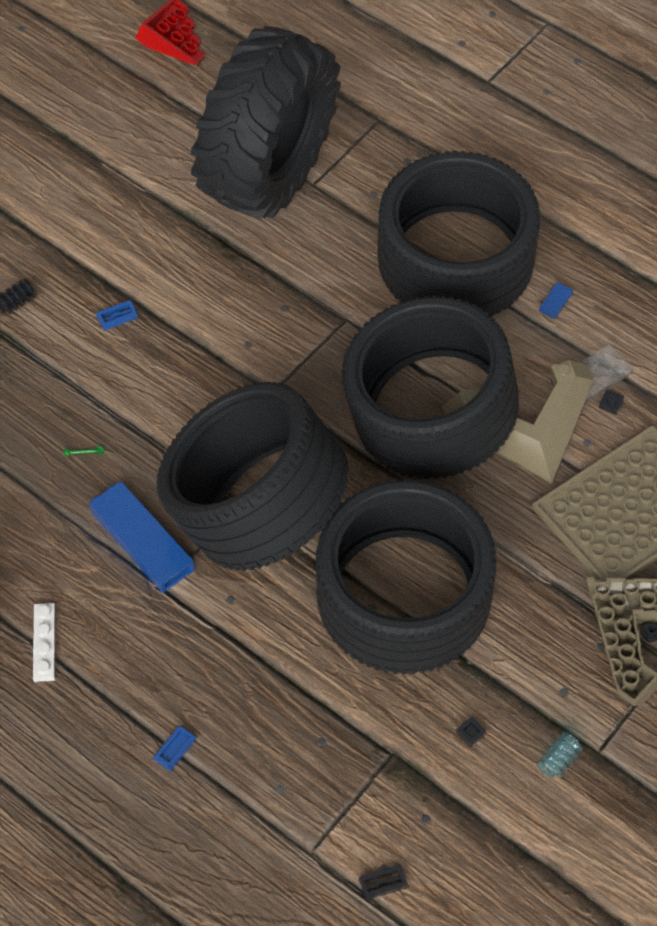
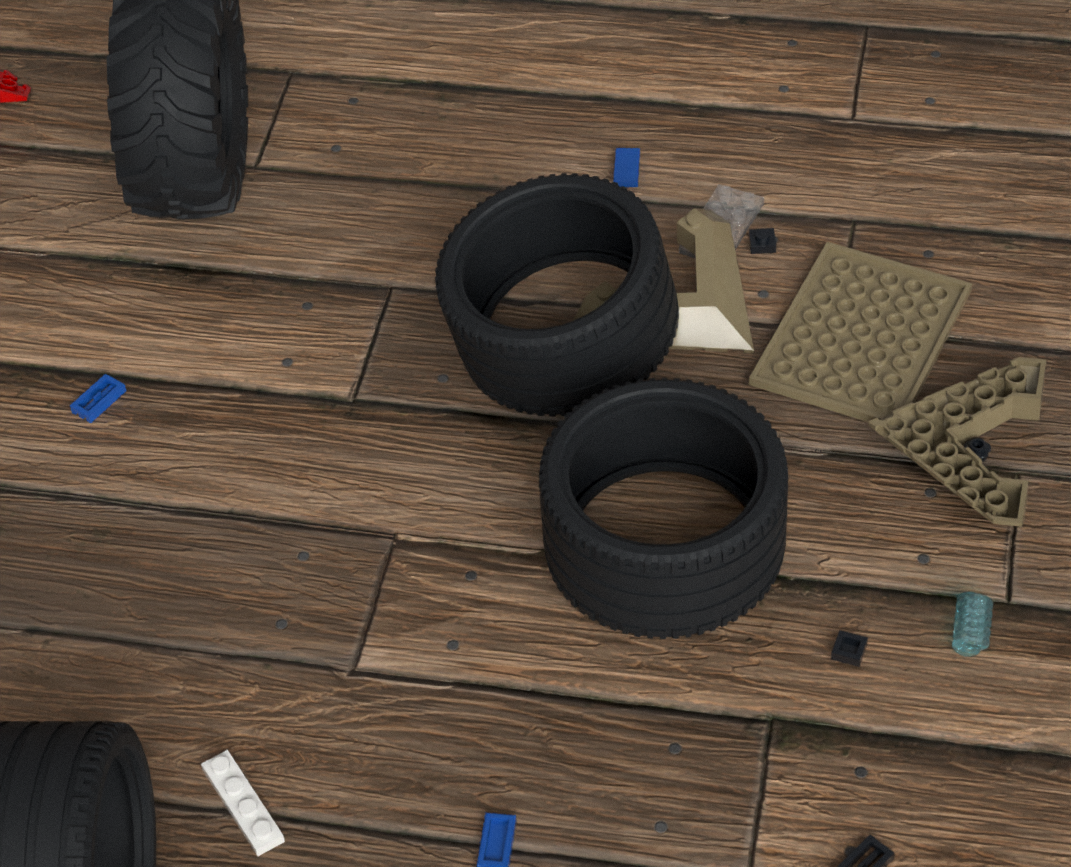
camera: 25 degrees left, 10 degrees down
green hinge [63,446,104,456] -> none
blue brick [89,481,195,593] -> none
black tyre [156,382,349,571] -> none
black tyre [377,151,540,317] -> none

